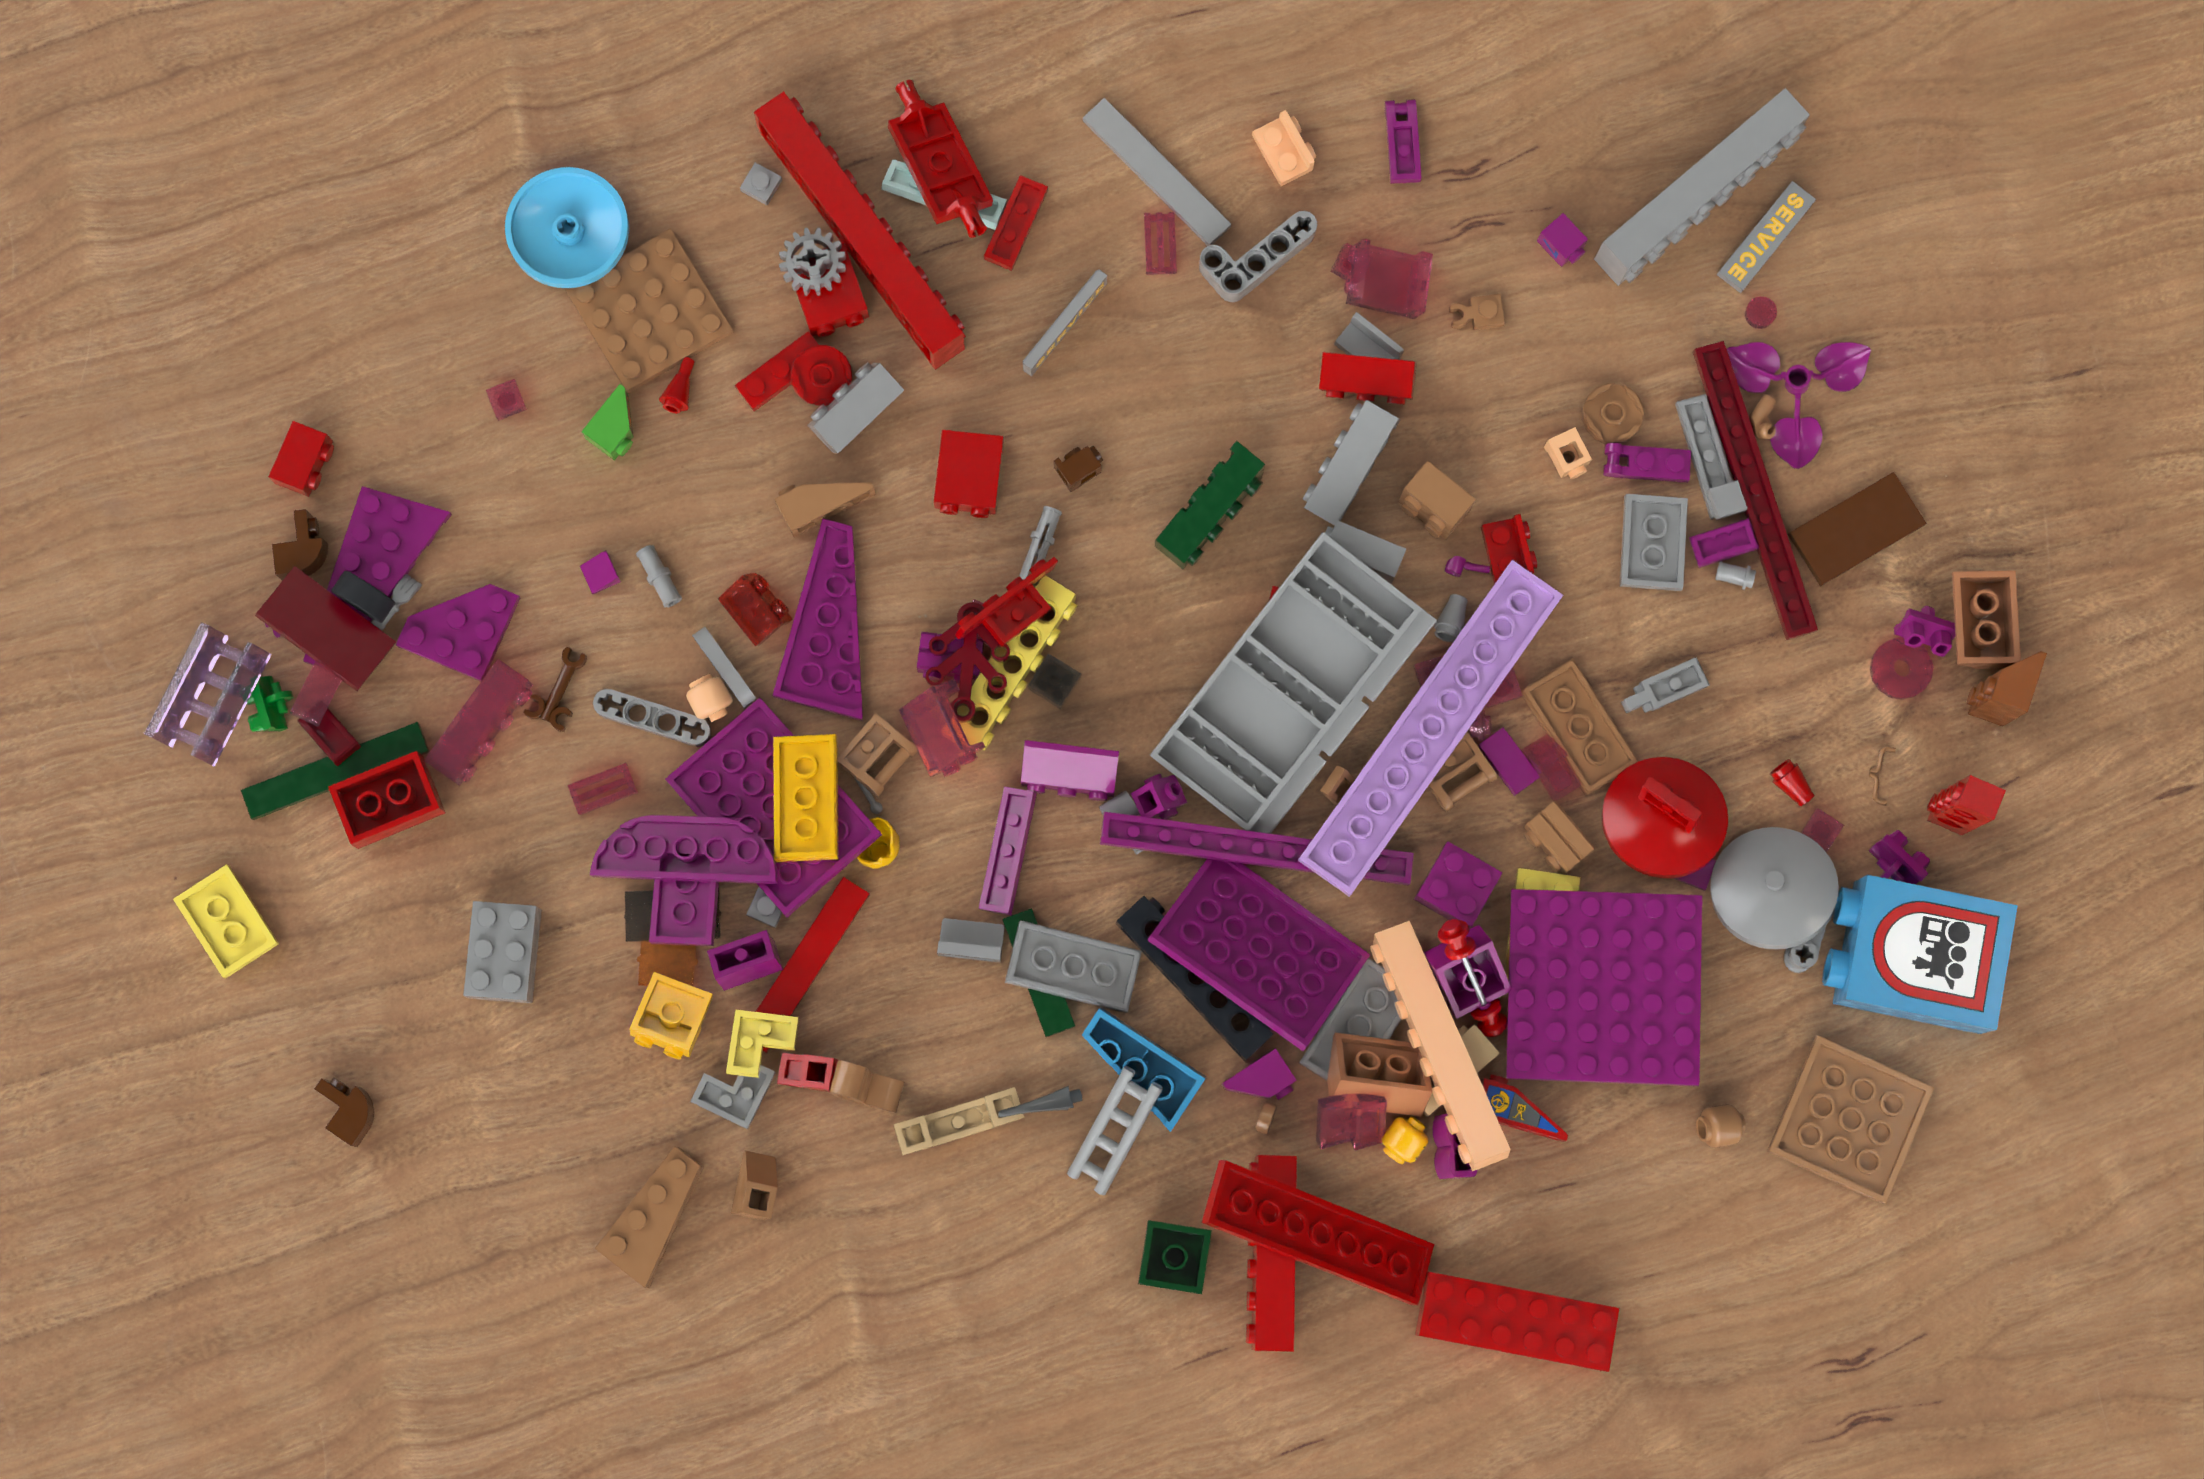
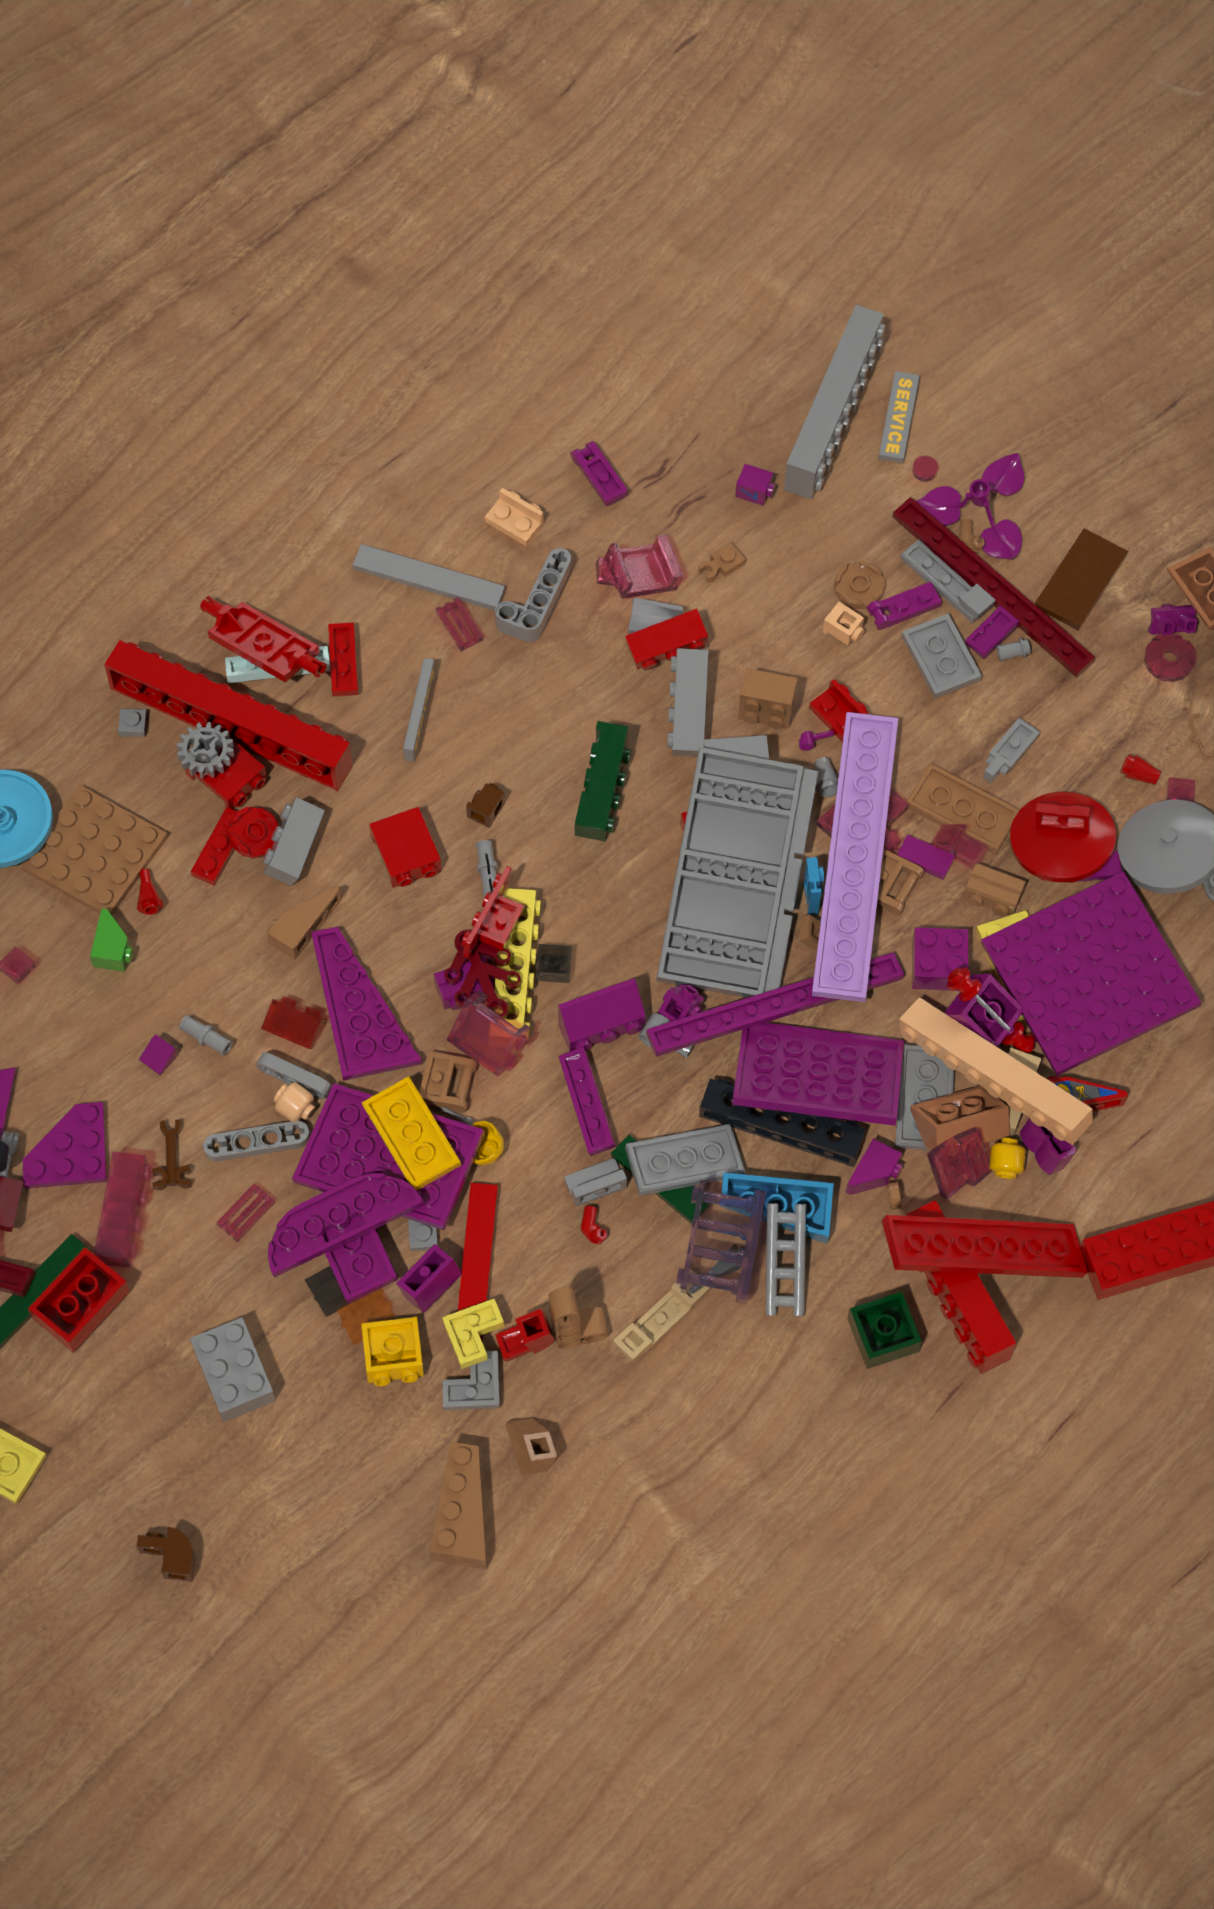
camera: 25 degrees left, 15 degrees down
none -> red arm [580,1206,607,1244]
none -> clear purple fence [676,1180,766,1304]
none -> dark azure plate [803,857,824,915]

